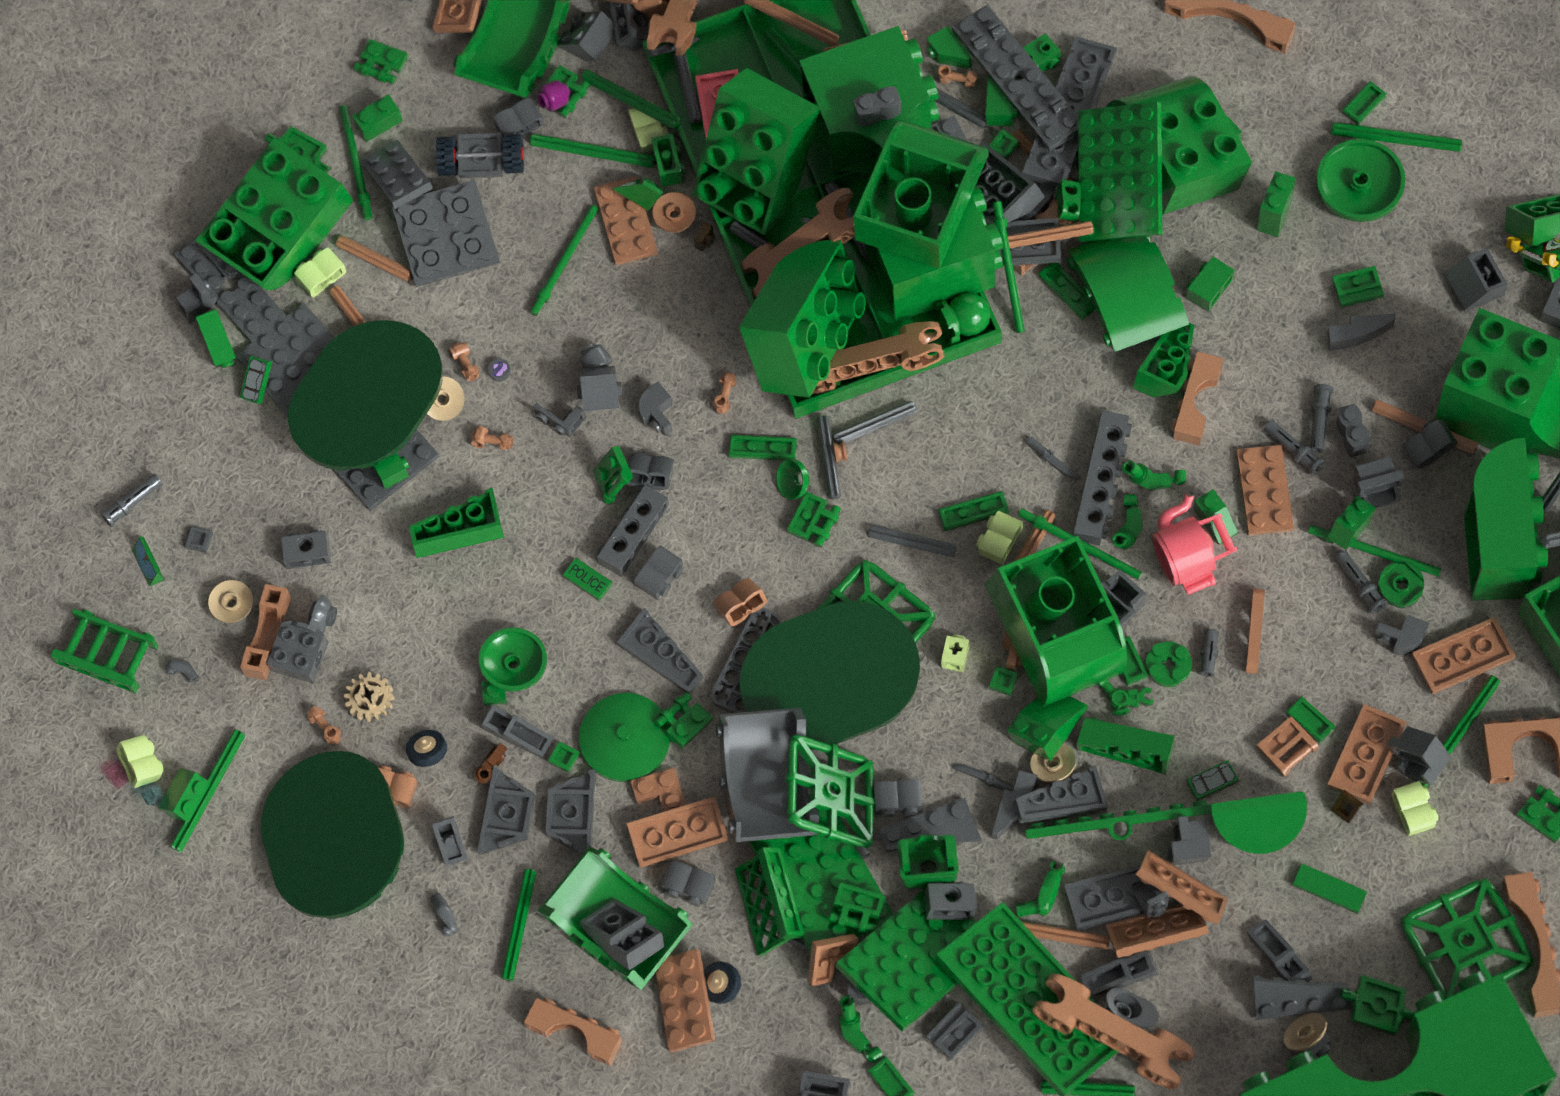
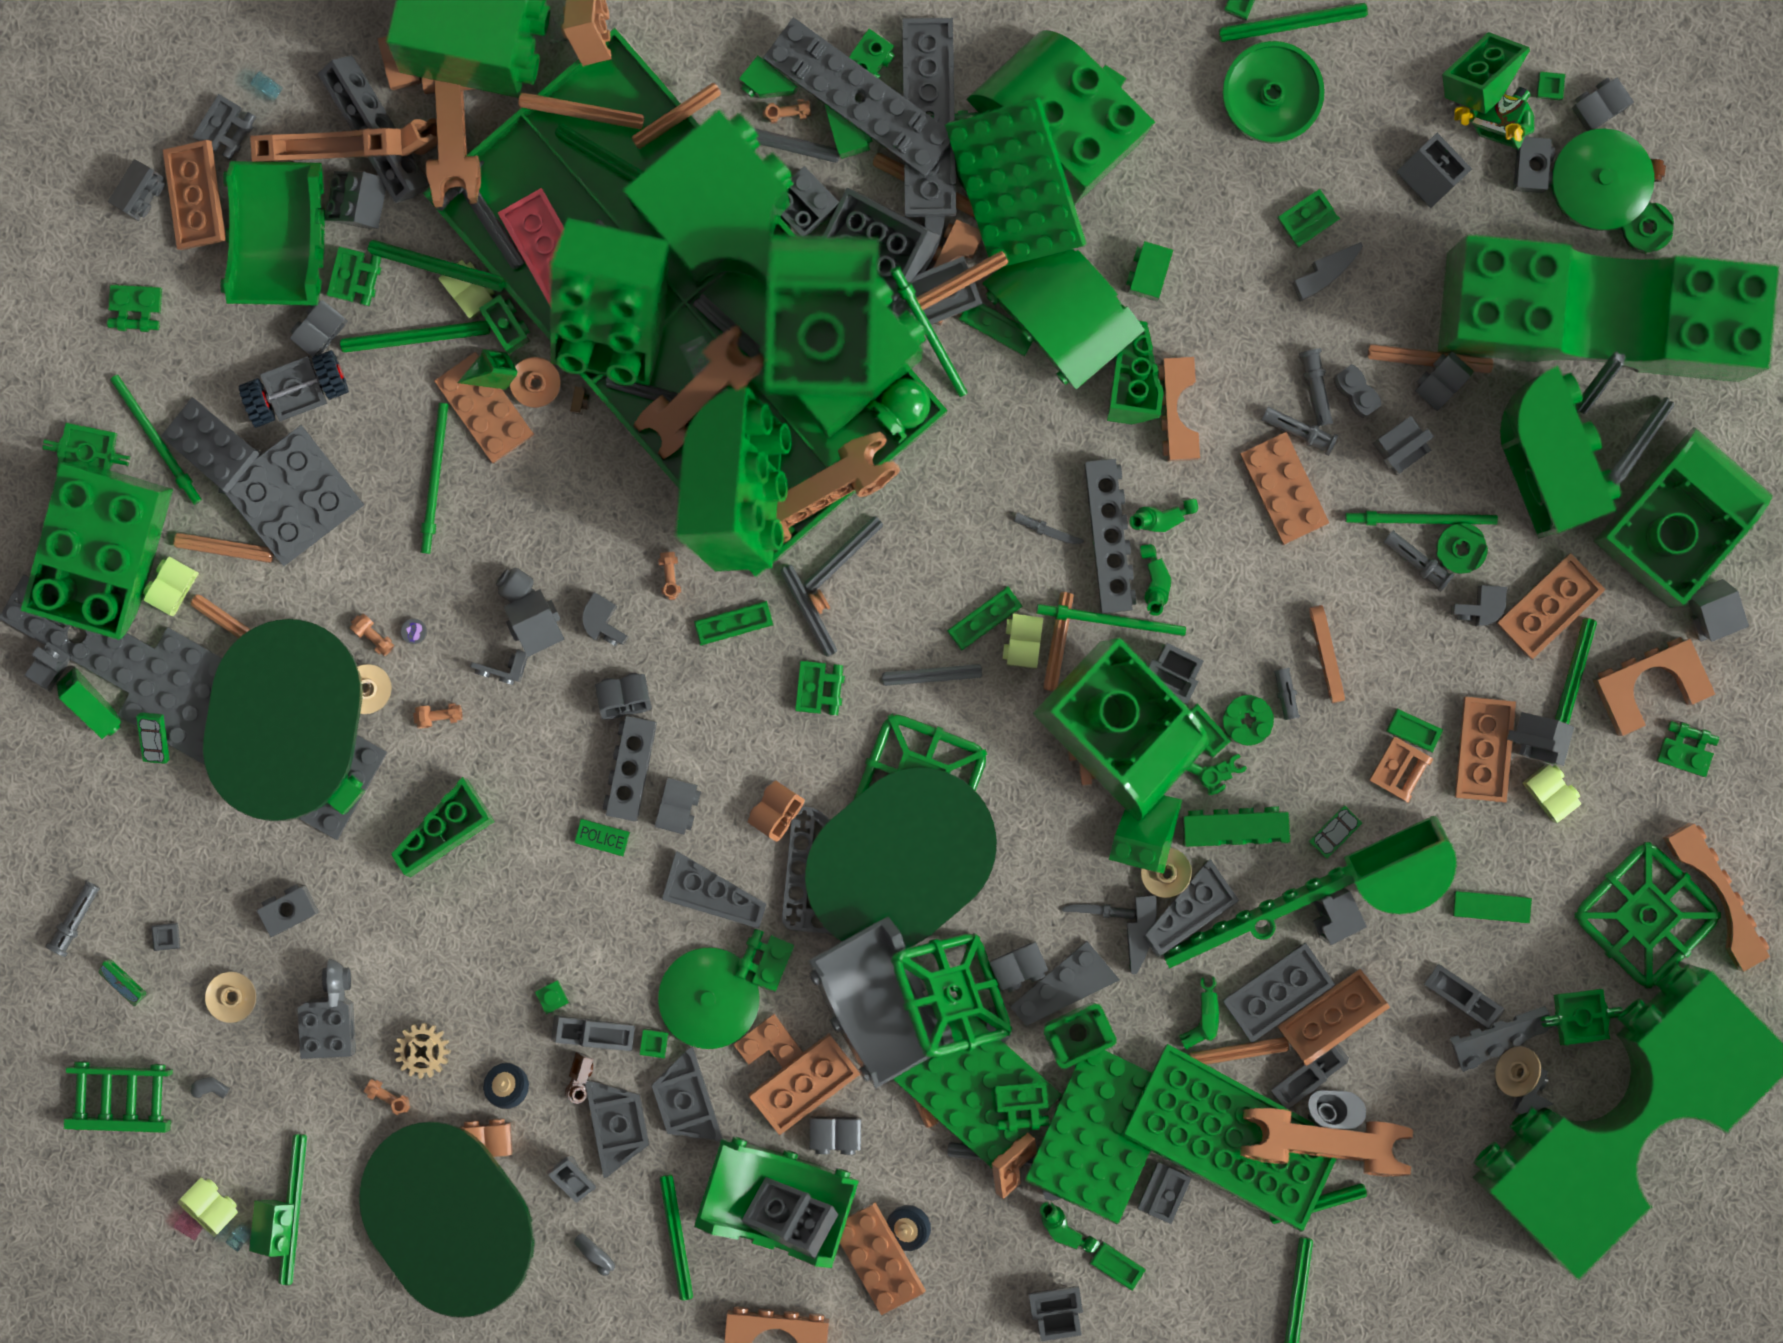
camera: 25 degrees left, 20 degrees up
nougat arch [240,584,291,681] -> none
green brick [352,94,403,143] -> none
green dish [479,627,547,692] -> none
magenta head [536,80,570,112] -> none
green plate [593,446,633,504] -> none
green fence [734,848,804,956] -> none
green piece [776,459,810,500] -> none
dark grey brick [853,87,901,127] -> none
dark grey brick [924,882,977,920] -> none
yellowish green brick [941,635,969,672] -> none
green plate [989,129,1020,160] -> none
green plate [989,666,1018,696] -> none
green leg [1055,179,1081,222] -> none
dark grey bracket [1133,884,1169,918] -> none
nougat plate [1136,850,1228,925] -> none
coral piece [1151,493,1238,594] -> none
green slope [1193,489,1238,545] -> none
green brick [1257,171,1296,238] -> none
green brick [1328,496,1376,550] -> none
dark brown plate [1330,790,1363,824] -> none

